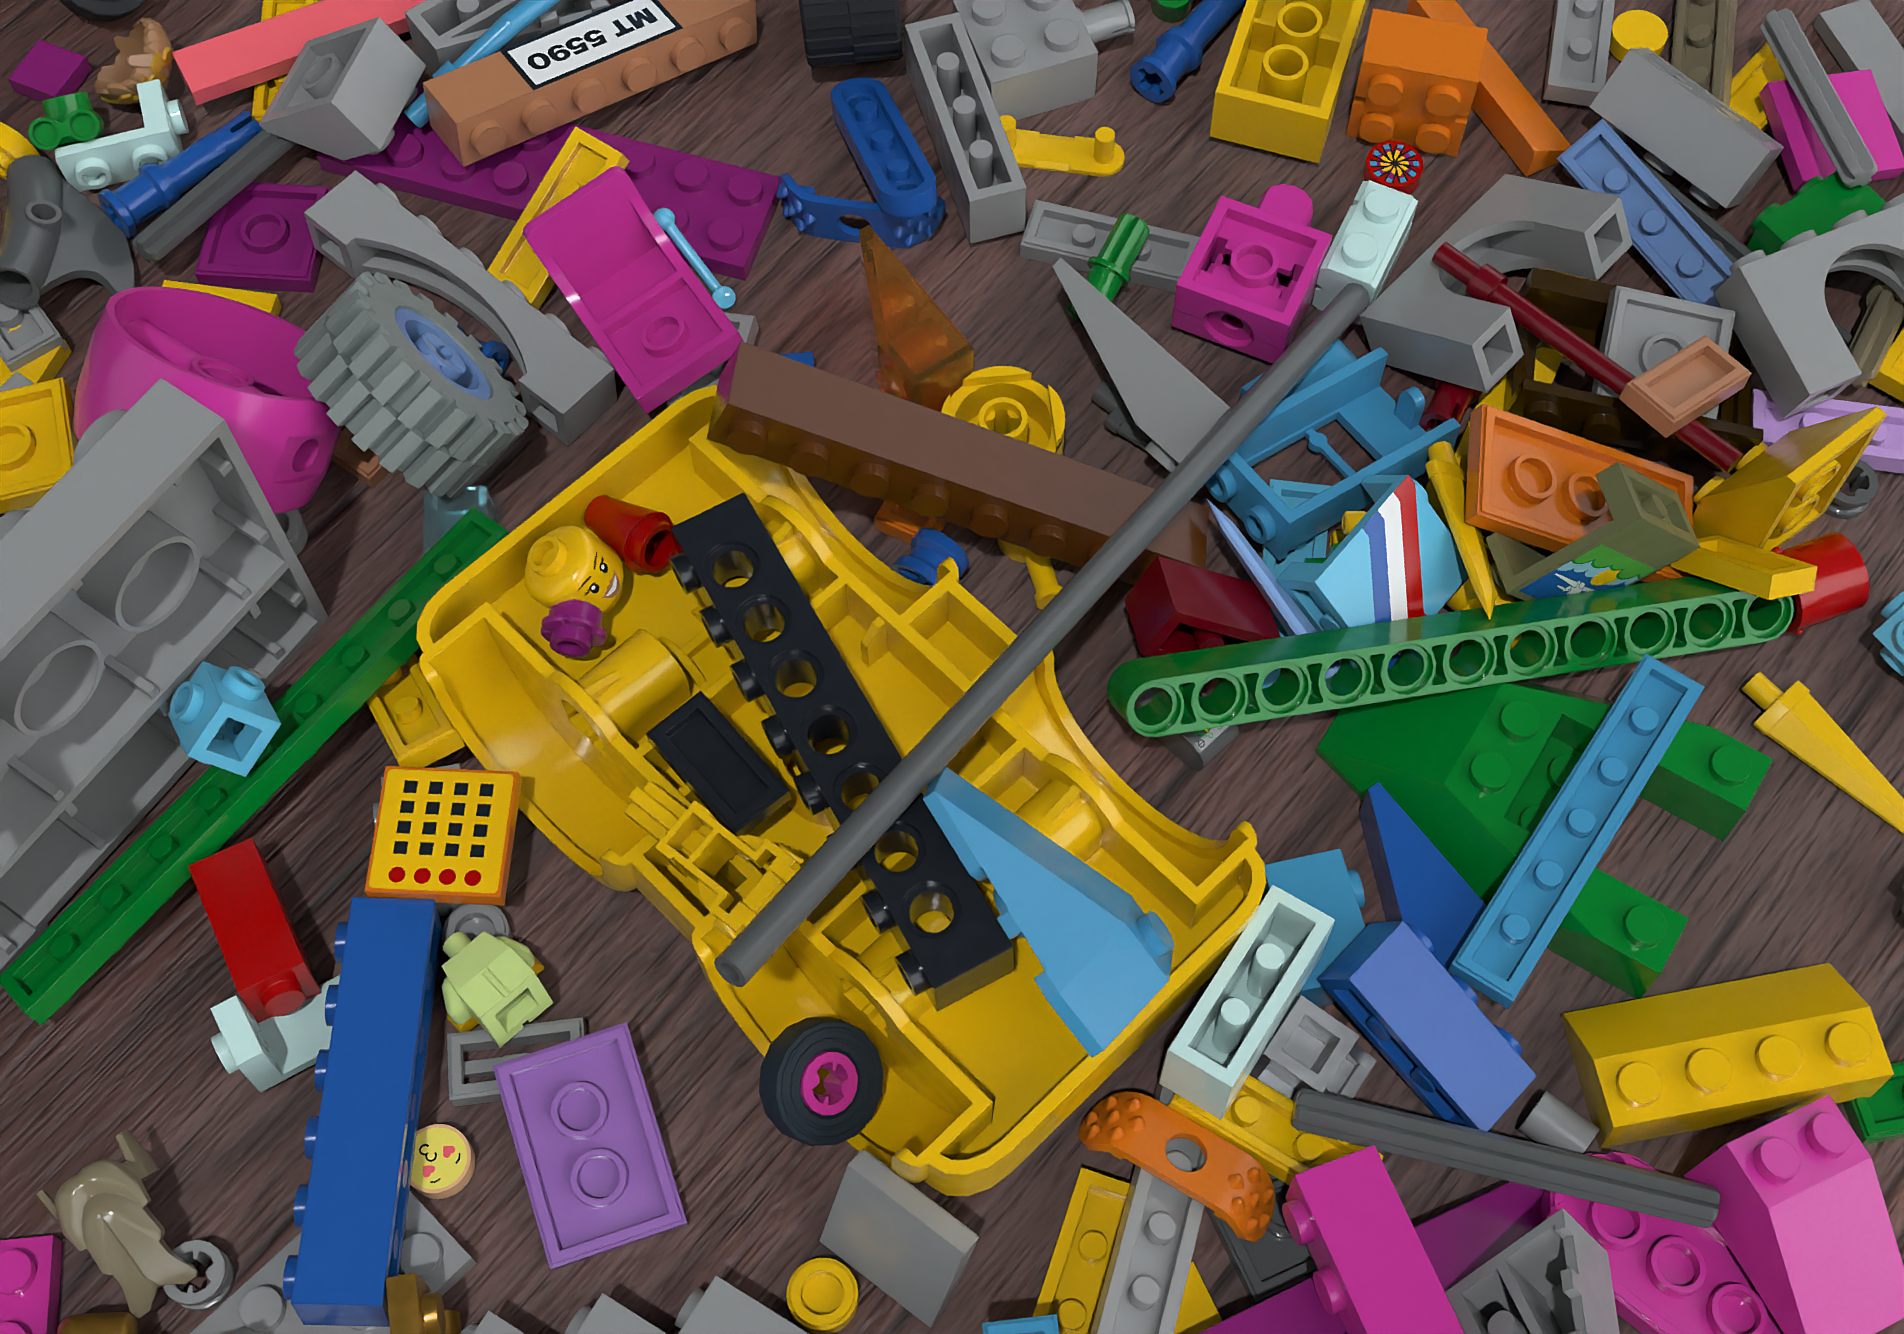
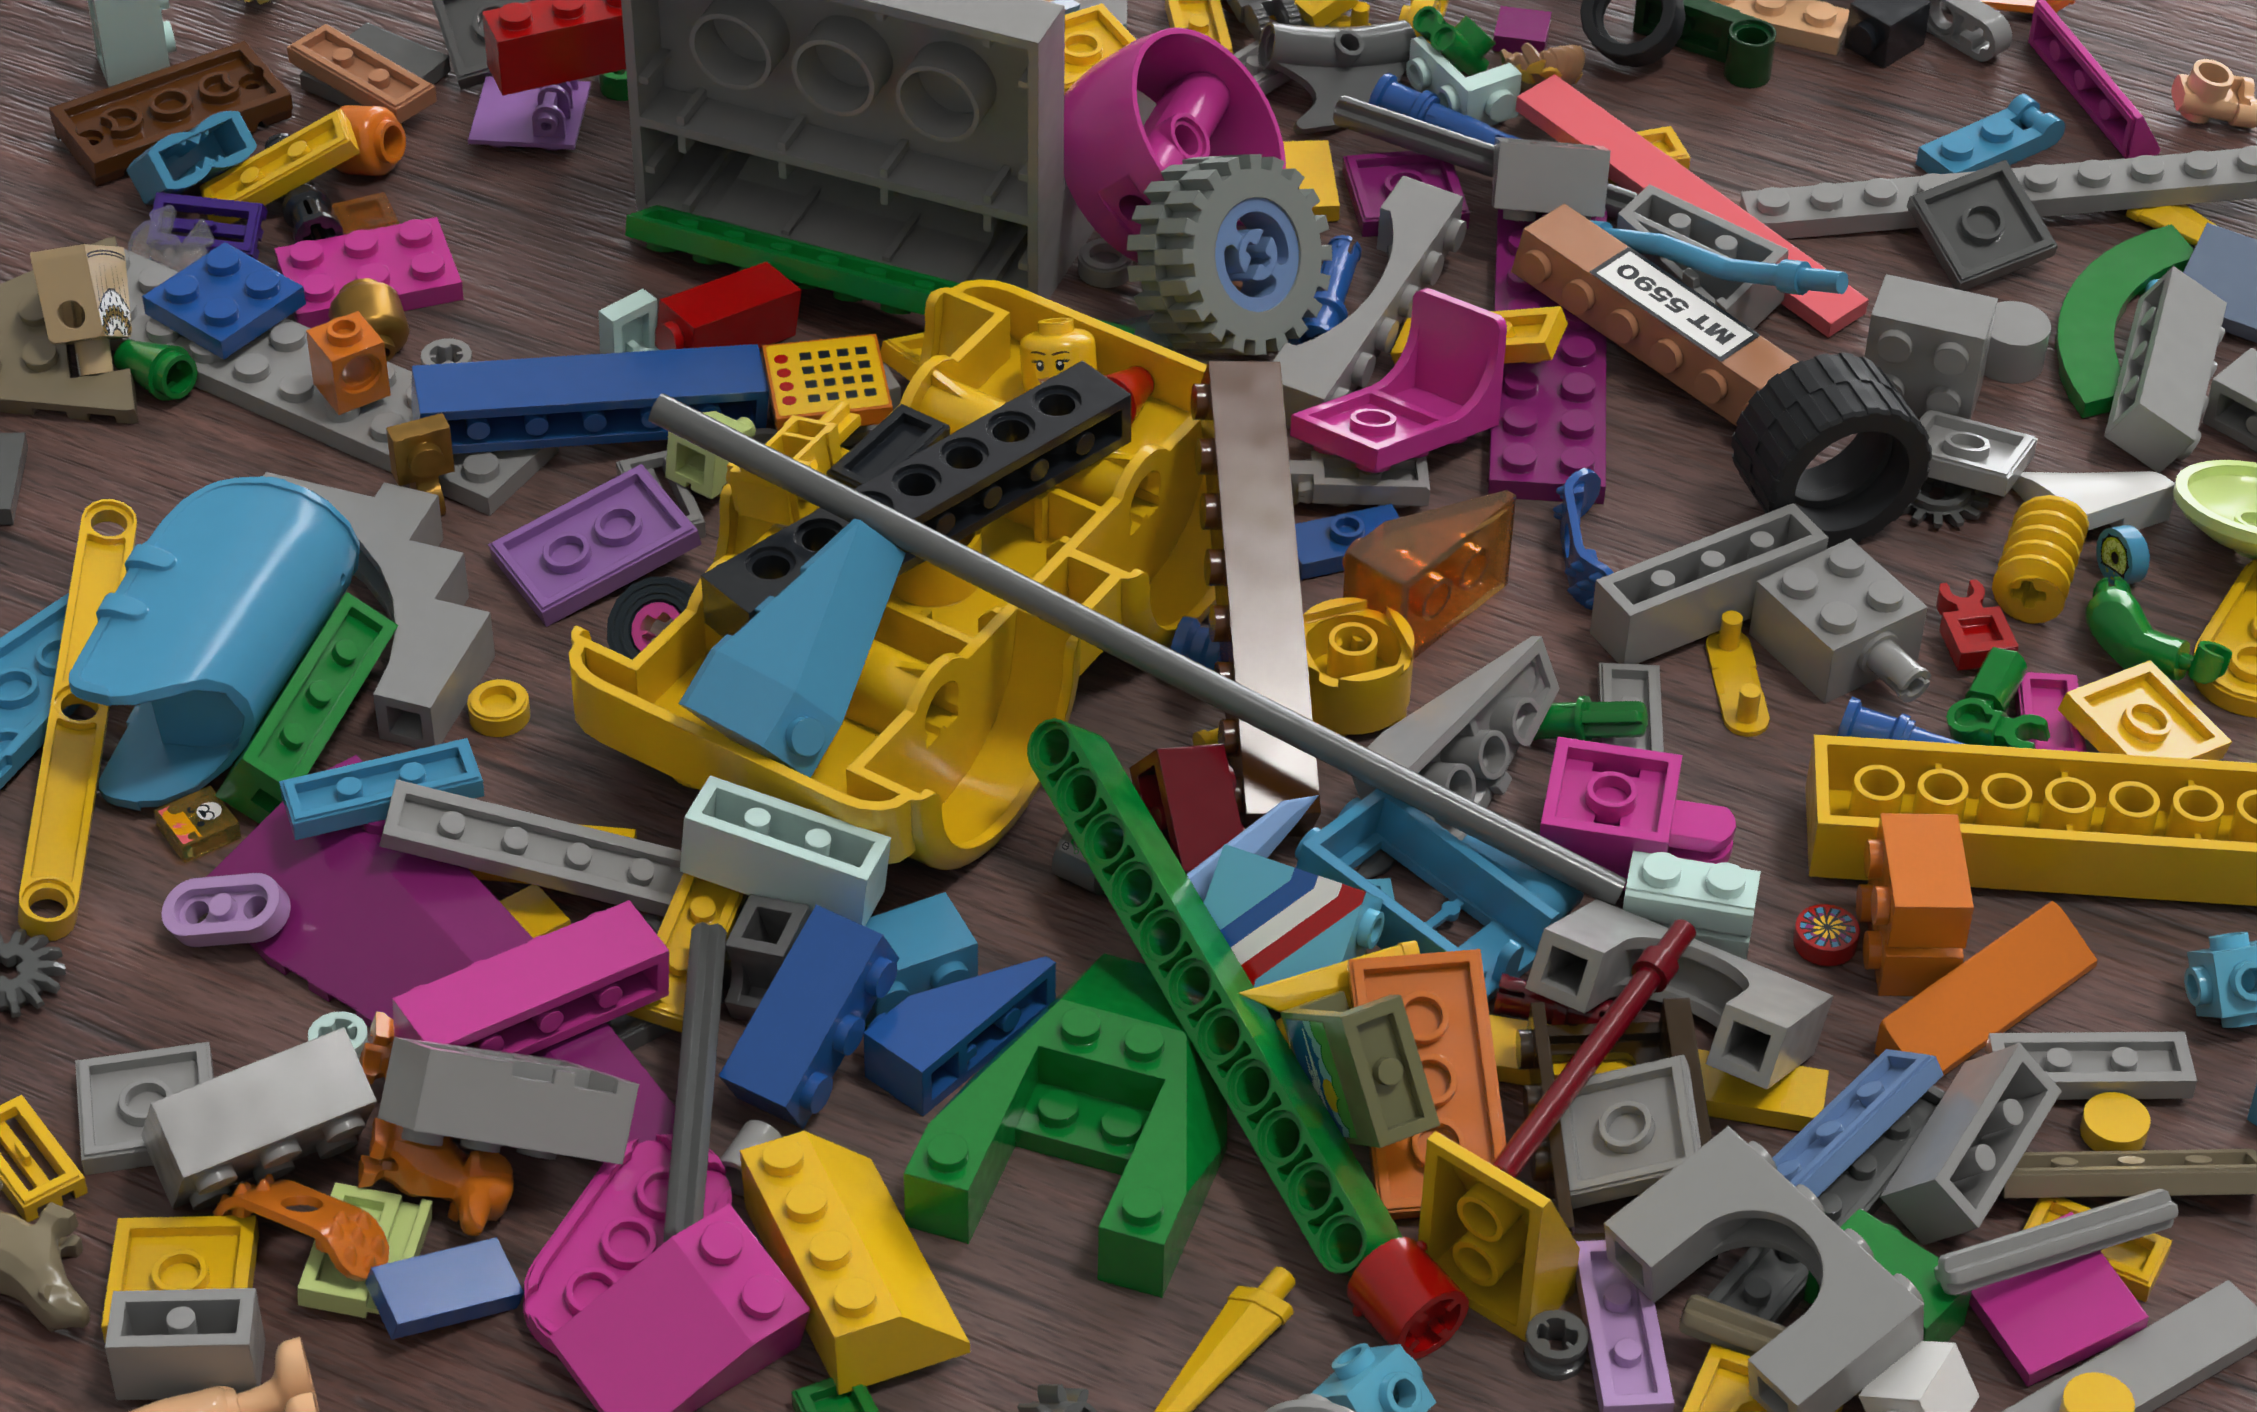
camera: 75 degrees right, 20 degrees down
dark tan hair [36,1130,198,1318] -> none
medium azure brick [168,661,281,777] -> none
light yellow tile [410,1124,475,1199] -> none
magenta plate [540,599,607,657] -> none
medium azure hinge [653,208,736,311] -> none
light grey tile [820,1149,979,1328] -> none
blue plate [831,78,937,220] -> none
orange piece [1079,1091,1275,1242] -> none
dark azure tile [1447,653,1705,1009] -> none
nougat tile [1619,335,1752,438] -> none
yellow tile [1670,535,1817,600] -> none

